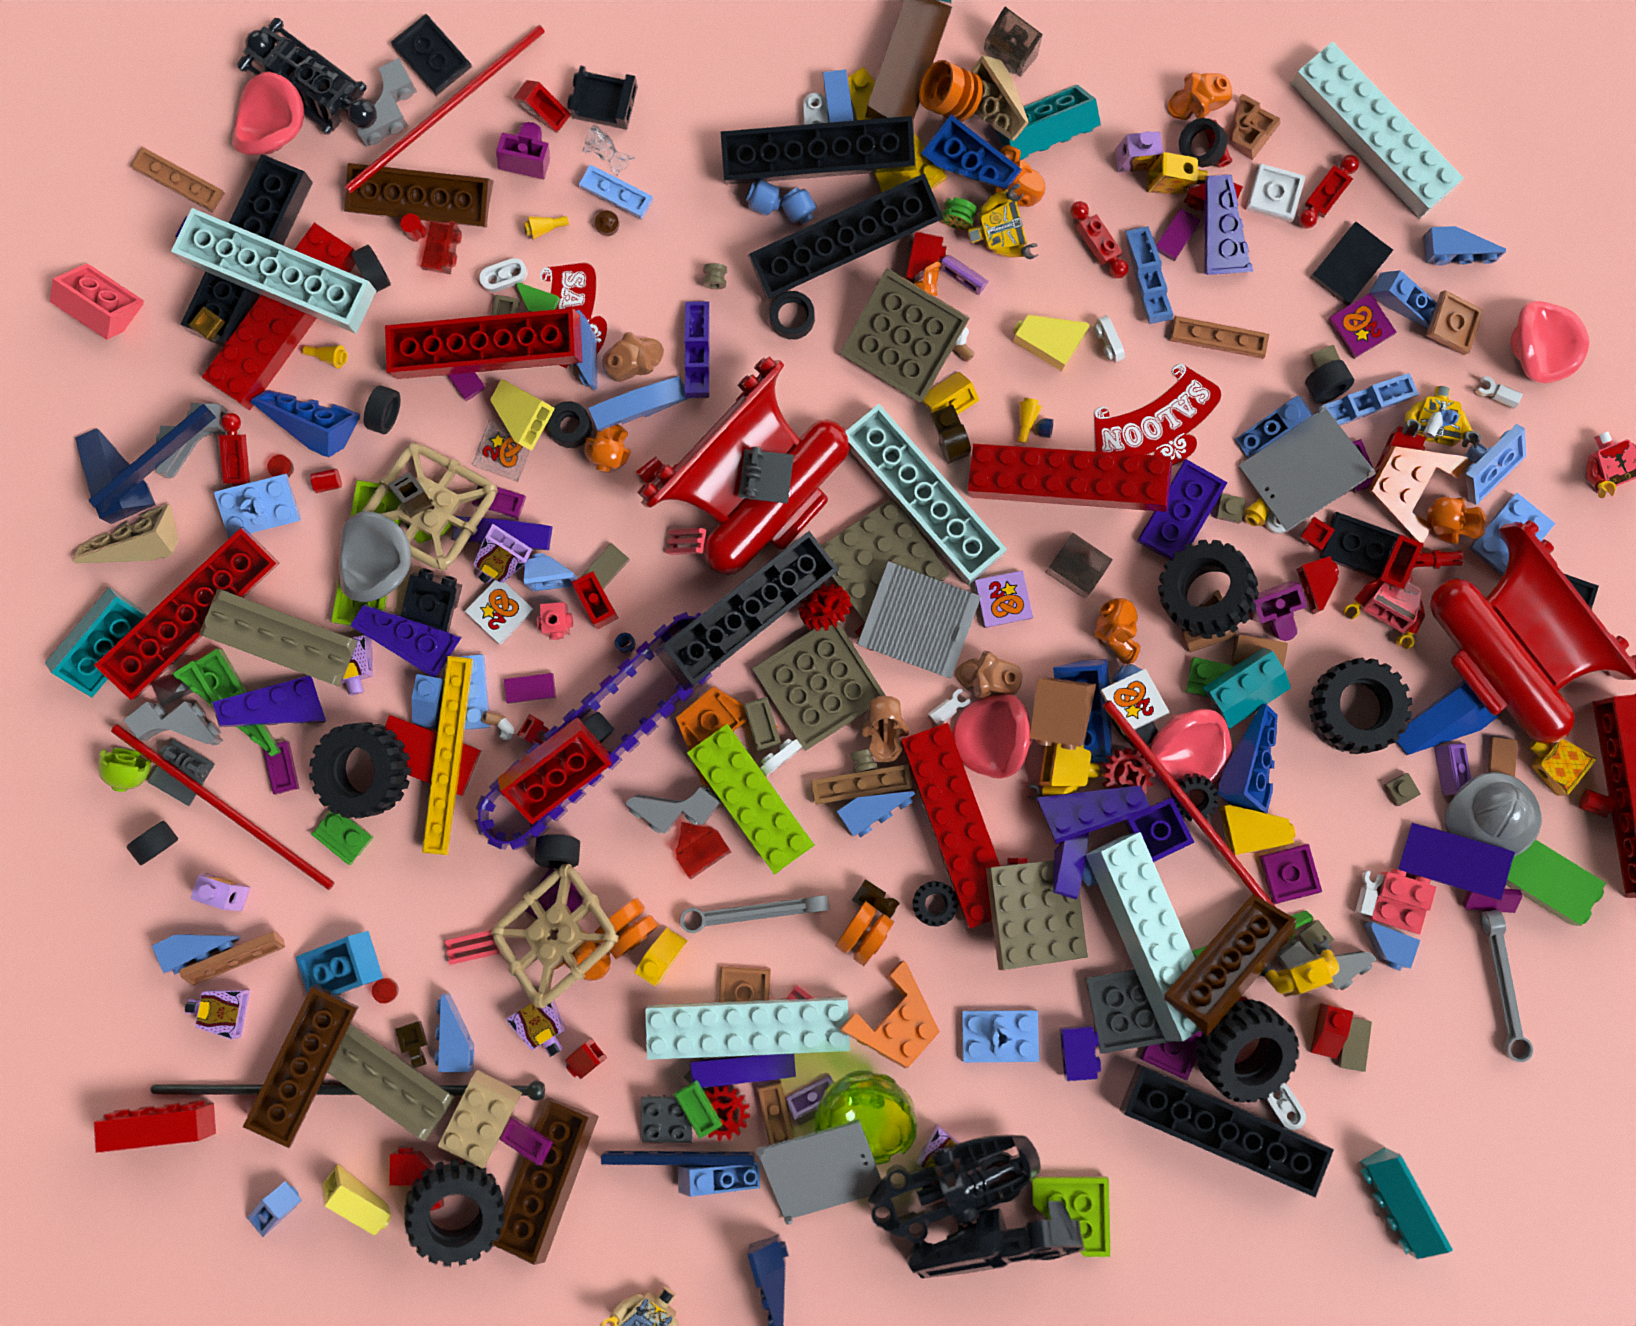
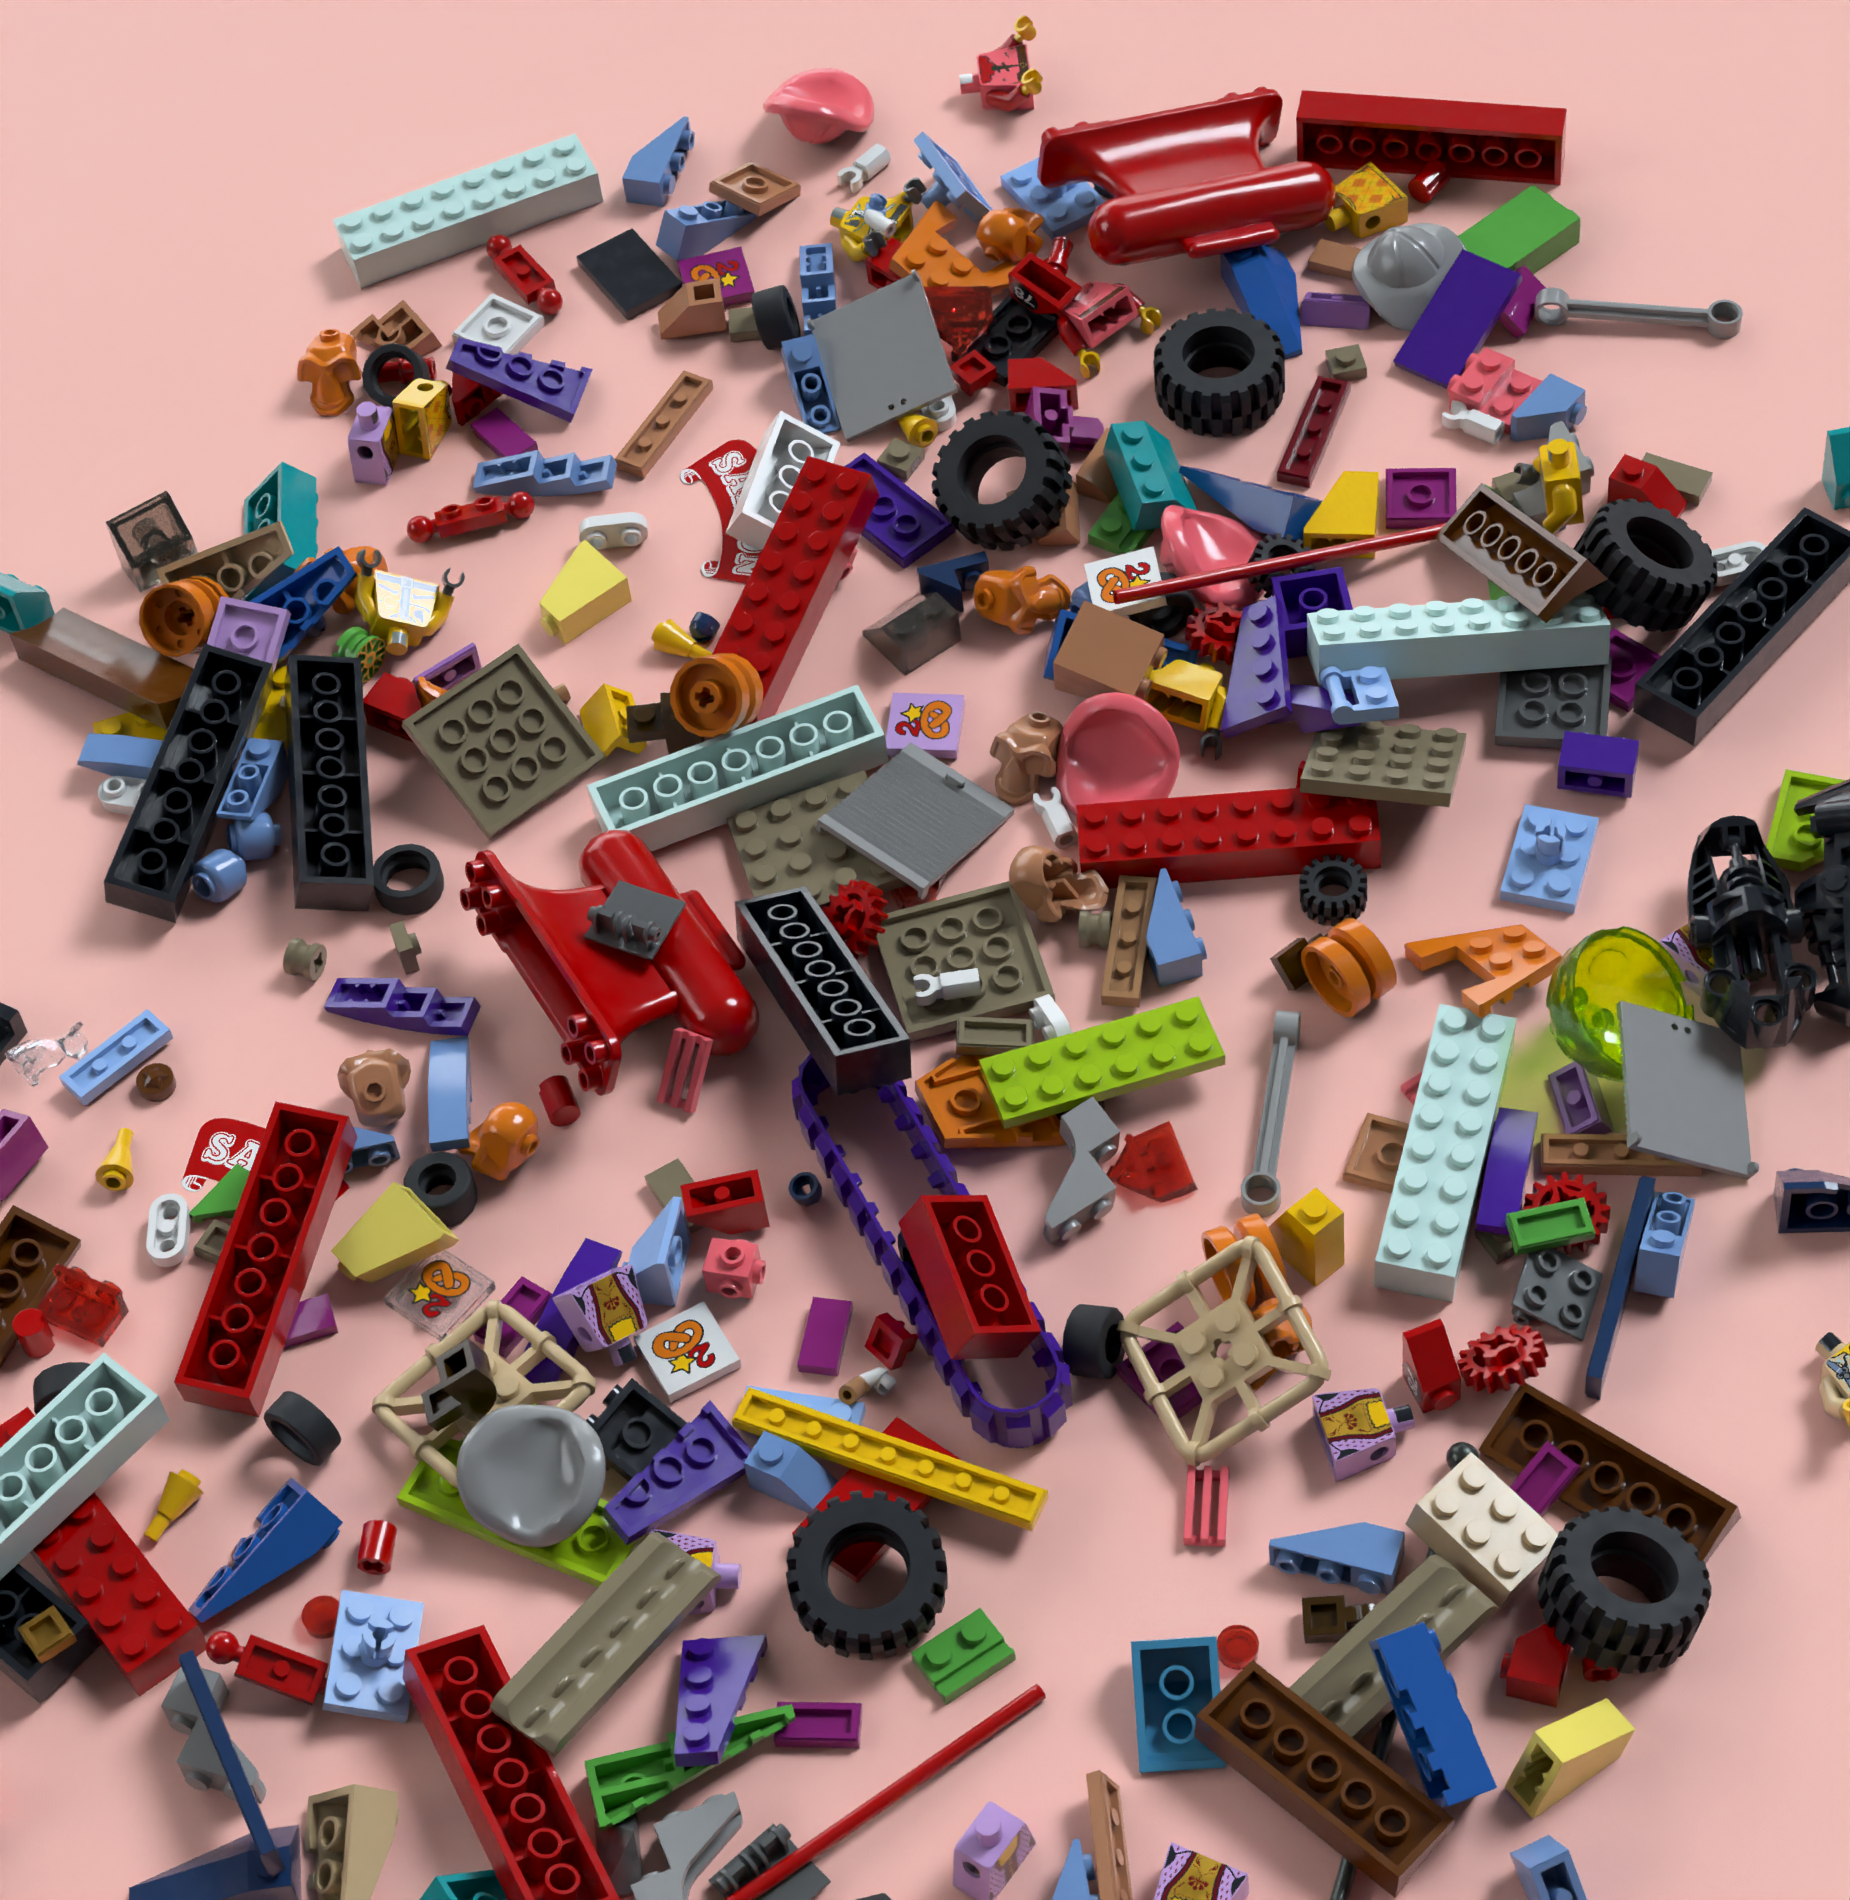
camera: 70 degrees left, 30 degrees down
none -> lavender plate [207,596,291,674]
none -> medium blue slope [216,738,289,821]
none -> dark tan plate [389,920,422,974]
none -> nougat slope [658,278,727,340]
none -> orange wheel [670,653,763,737]
none -> white slope [726,411,840,549]
none -> white bar [913,968,981,1006]
none -> dark blue slope [917,551,990,612]
none -> clear red slope [924,286,993,358]
none -> dark red tile [1277,376,1351,488]
none -> light blue plate [1320,666,1399,725]
none -> blue wedge [1369,1622,1497,1807]
none -> red gear [1457,1324,1549,1394]

